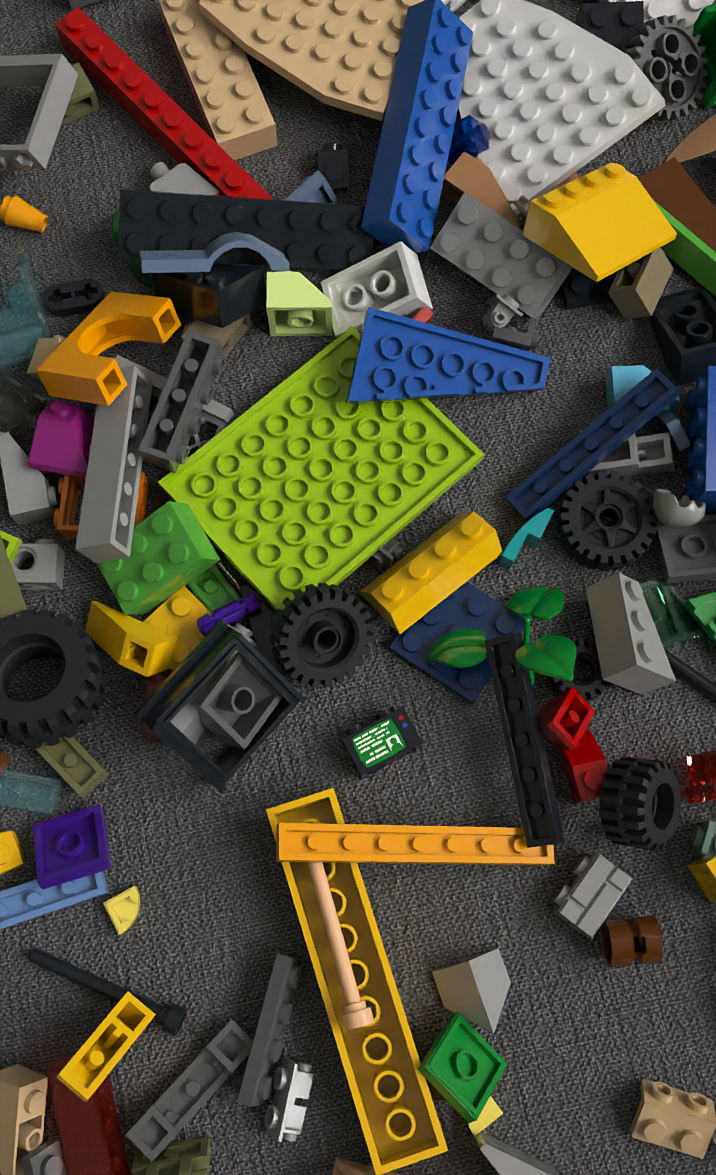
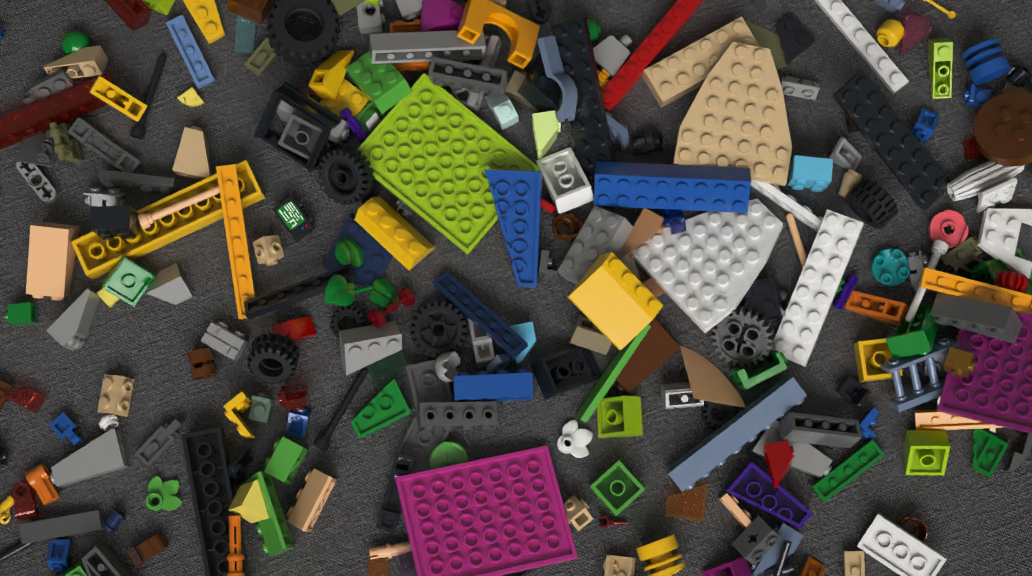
camera: 85 degrees right, 5 degrees up
dark purple plate [33,804,111,890] -> none
light grey hinge [482,294,523,331] -> none
teal slope [498,508,554,570] -> none
red slope [538,686,595,751] -> none
none -> black brick [90,205,139,240]
none -> tan slope [172,126,213,181]
none -> tan brick [252,235,284,266]
none -> dark red wheel [368,288,415,328]
none -> light aqua slope [485,94,519,130]
none -> reddish brown hair [552,213,582,241]

